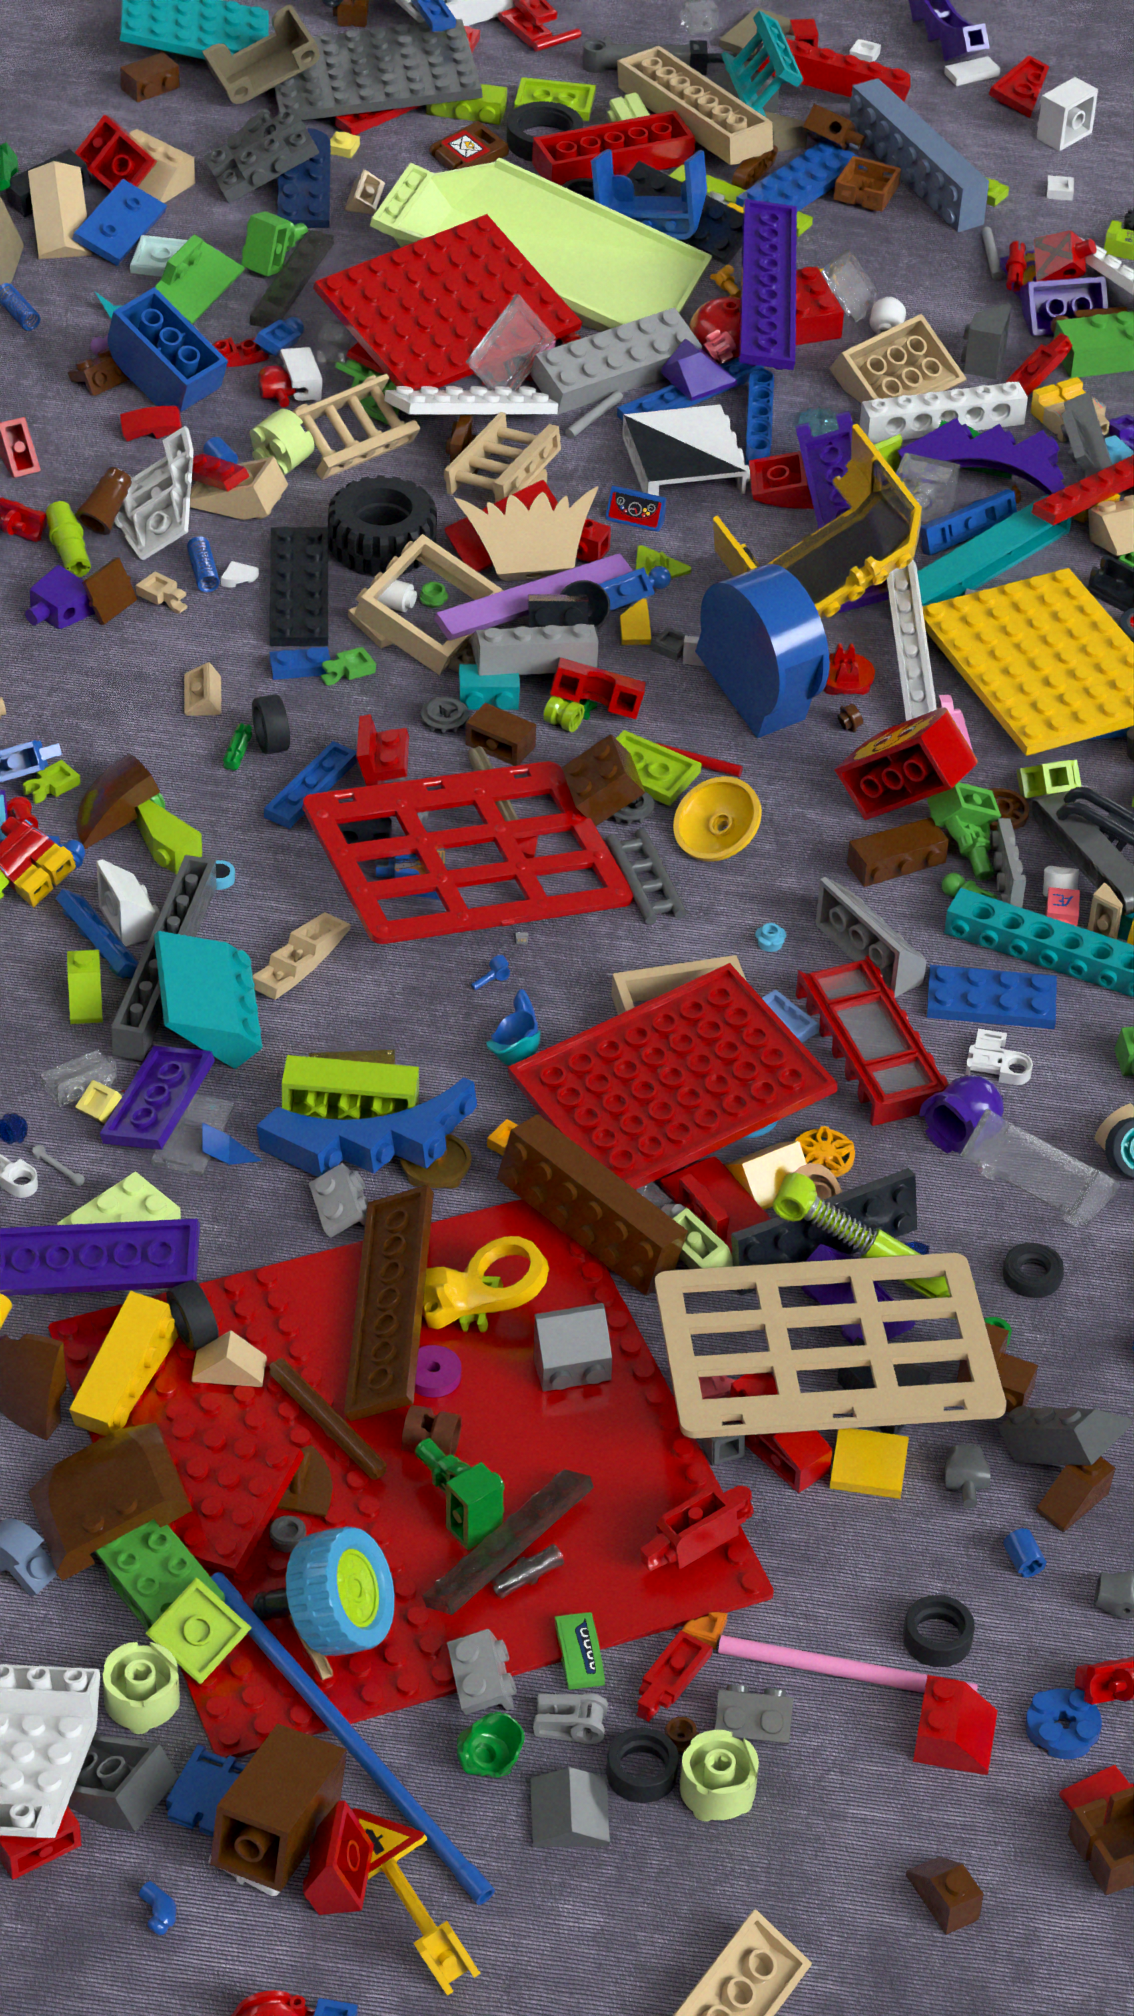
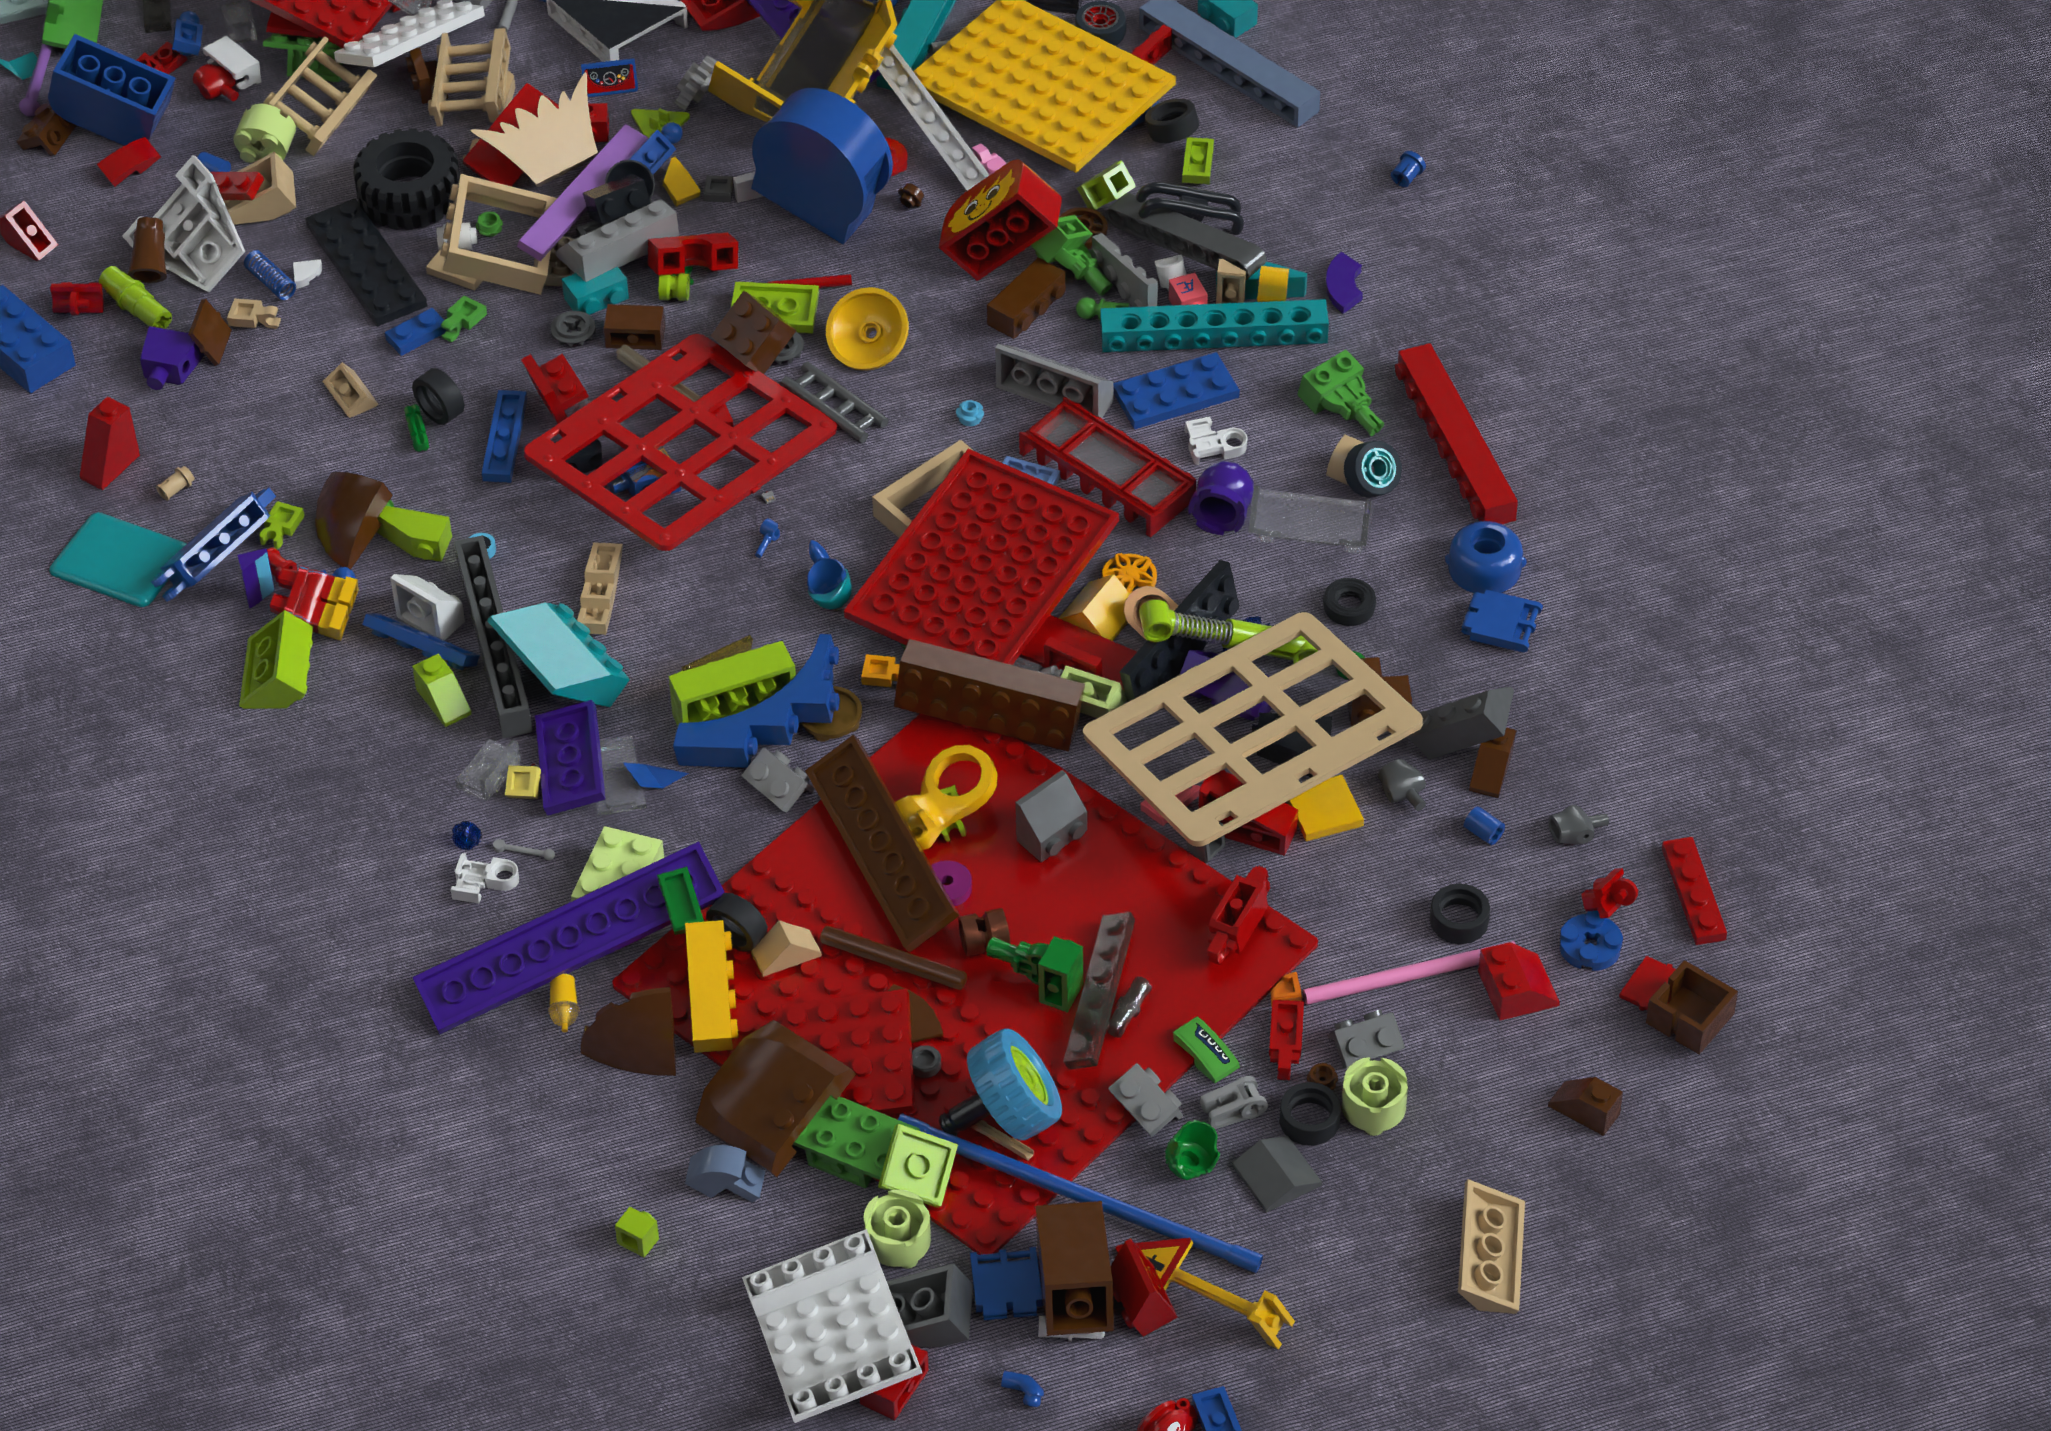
camera: 25 degrees left, 5 degrees up
none -> green tile [657,866,704,936]
none -> light grey gear [674,55,717,110]

